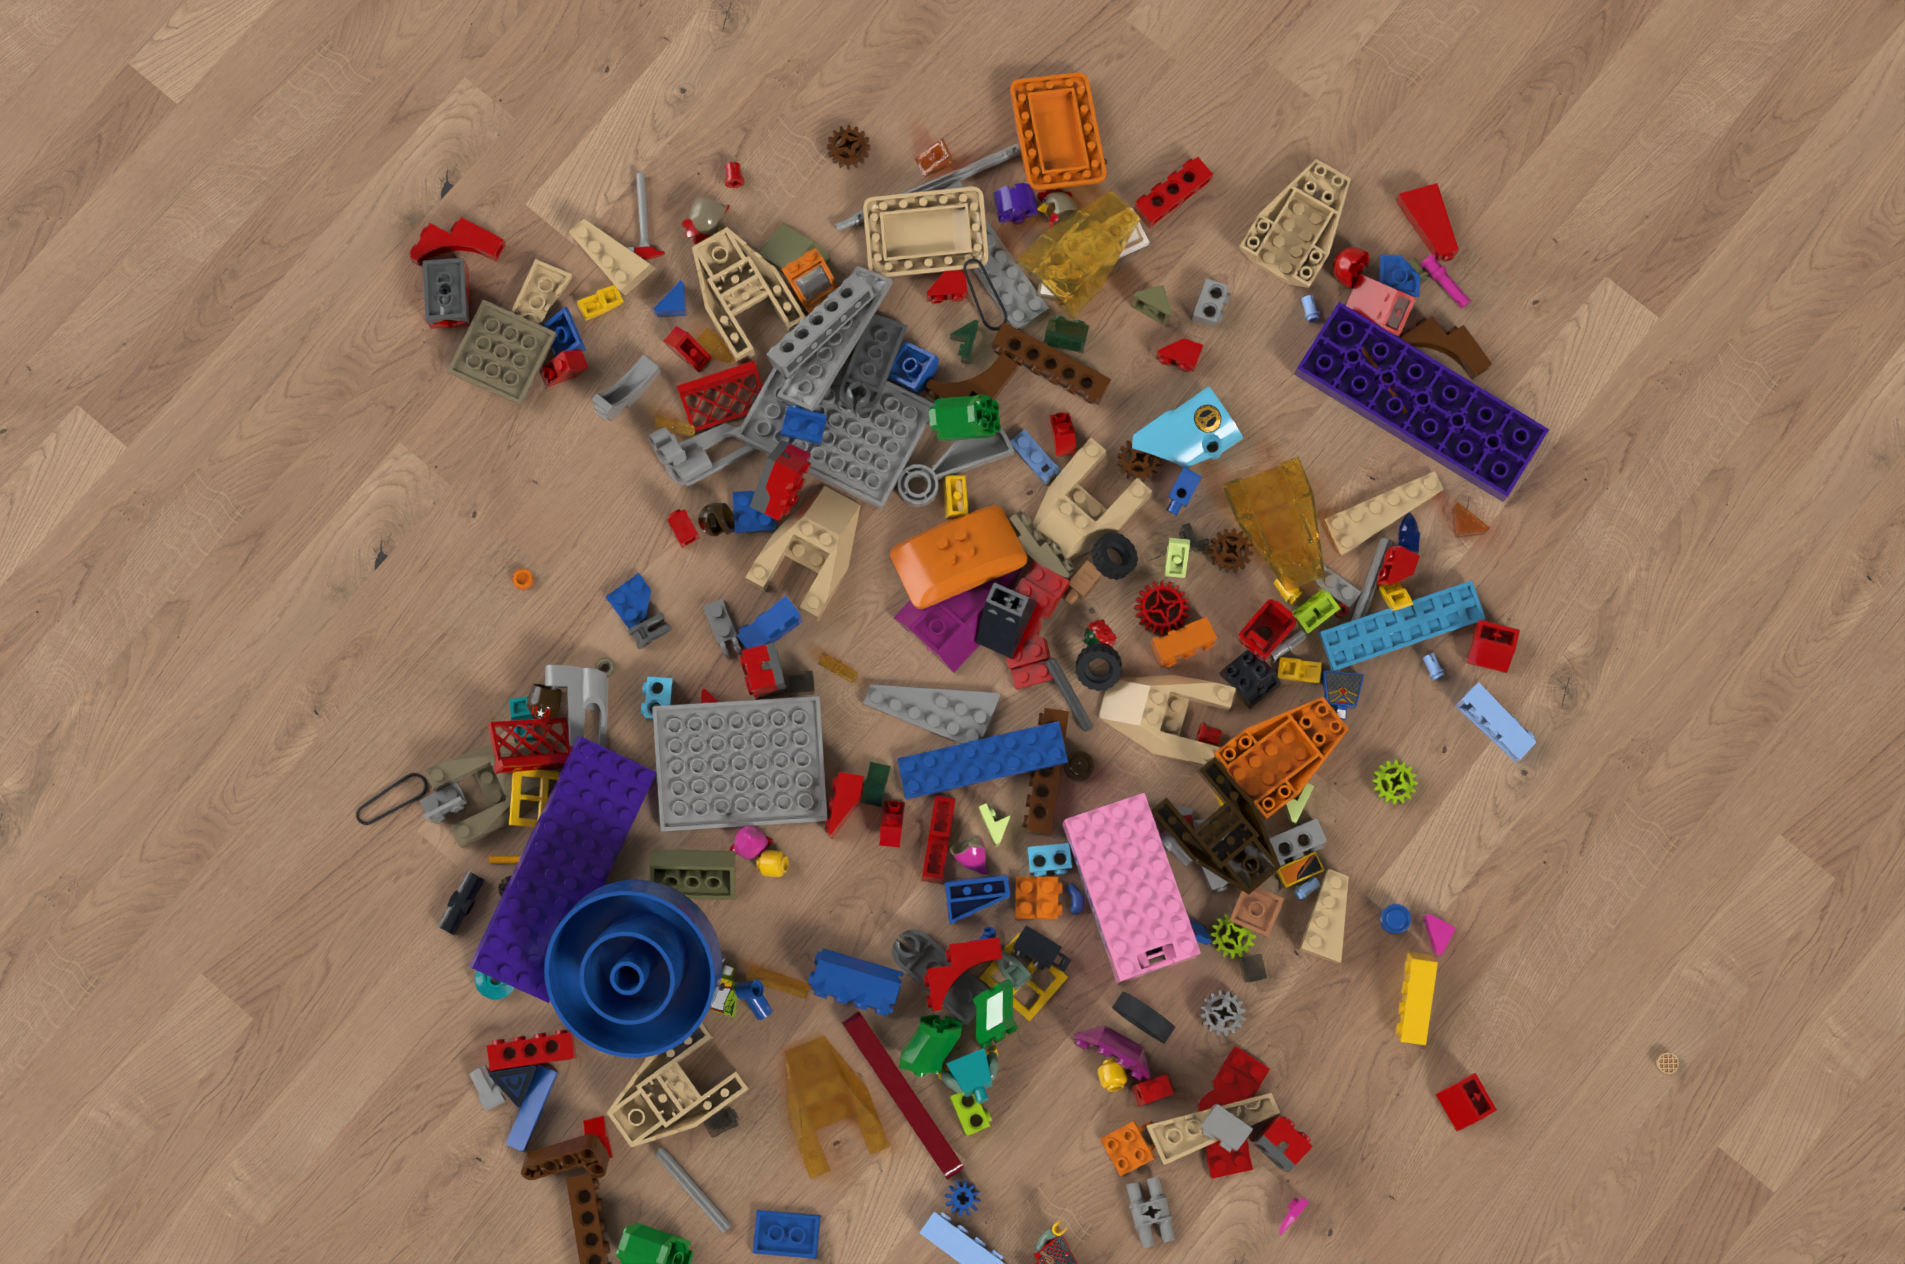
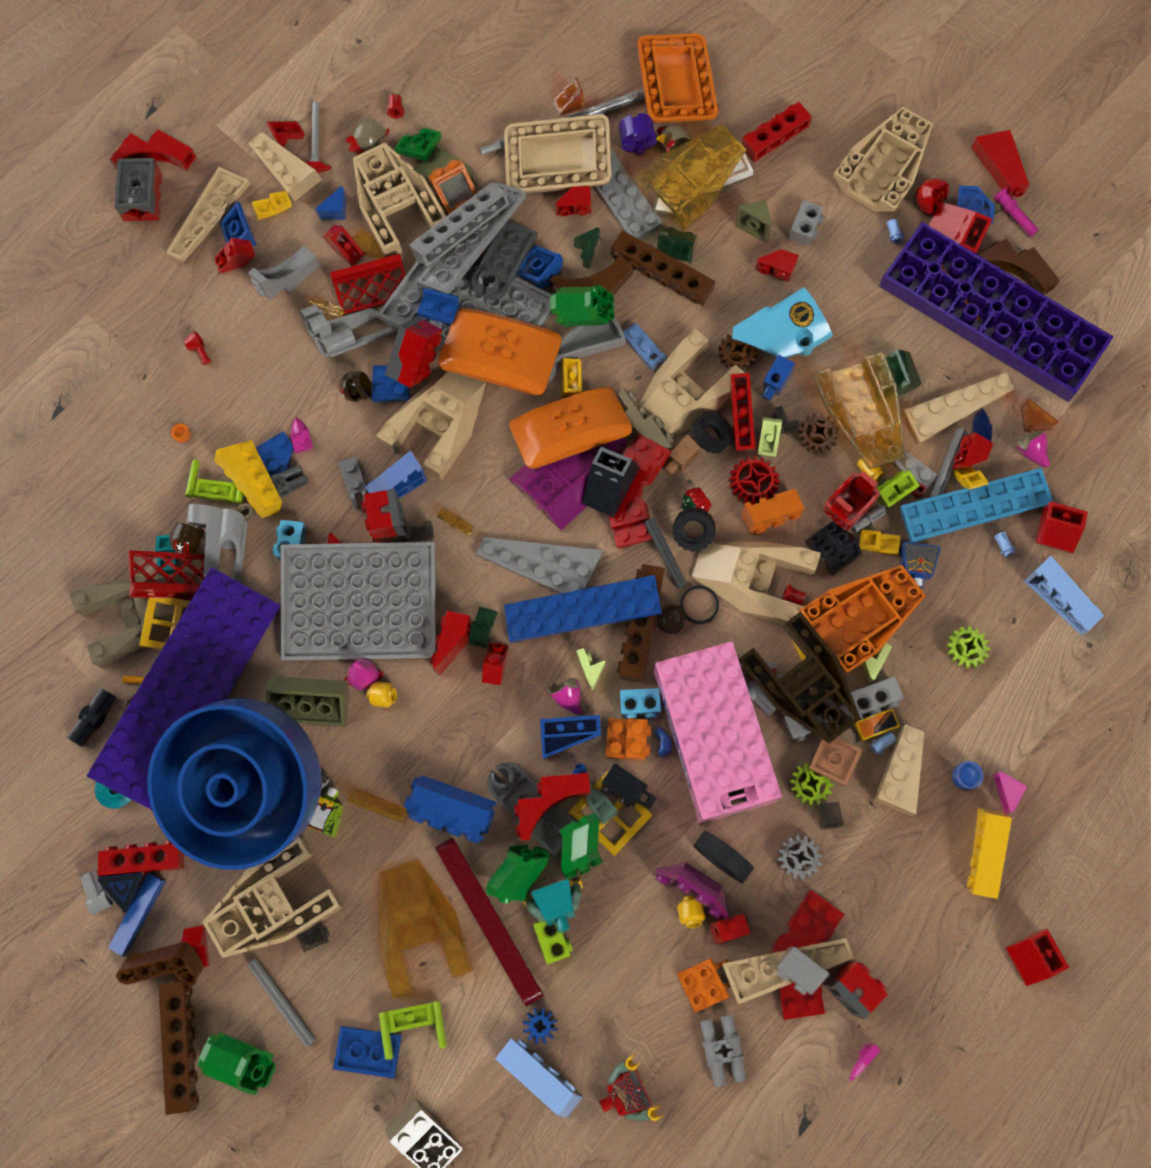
camera: 10 degrees right, 5 degrees down
black piece [356,773,427,825] -> none
light grey bracket [419,782,469,824] -> none
dark tan plate [447,300,557,406] -> none
red slope [667,509,700,548] -> none
blue piece [735,979,773,1020] -> none
reddish brown gear [827,125,870,170] -> none
red slope [922,795,956,884] -> none
black piece [963,258,1008,330] -> none
red slope [1049,412,1076,457] -> none
blue tile [1190,920,1212,945] -> none
none -> red bar [184,331,211,365]
none -> lime plate [185,459,243,504]
none -> yellow wedge [214,440,283,518]
none -> red slope [267,121,305,147]
none -> dark pink plate [290,418,314,454]
none -> lime plate [378,1001,447,1060]
none -> green plate [394,128,442,161]
none -> orange wedge [438,308,562,395]
none -> black piece [680,585,719,624]
none -> red brick [729,373,755,451]
none -> slope [868,349,922,400]
none -> dark pink hat [1016,430,1050,467]

